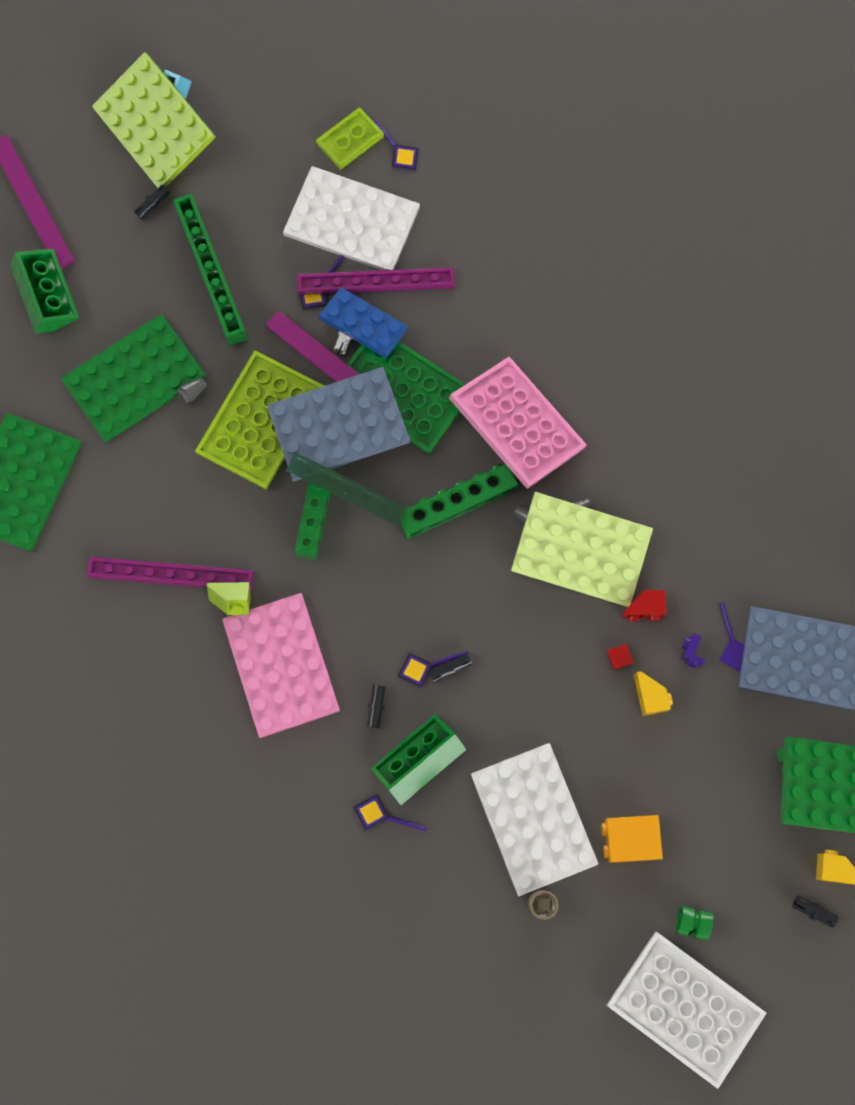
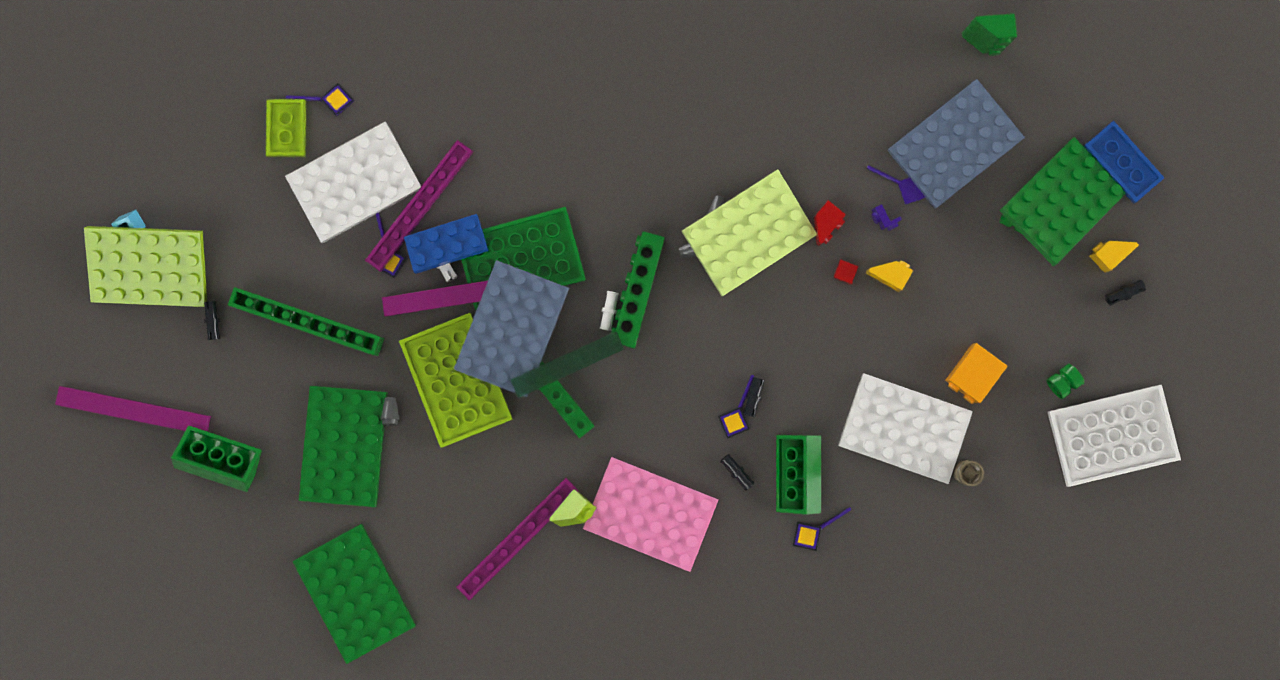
camera: 45 degrees left, 10 degrees up
bright pink plate [449,357,587,489] -> none
none -> white pin [600,291,619,331]

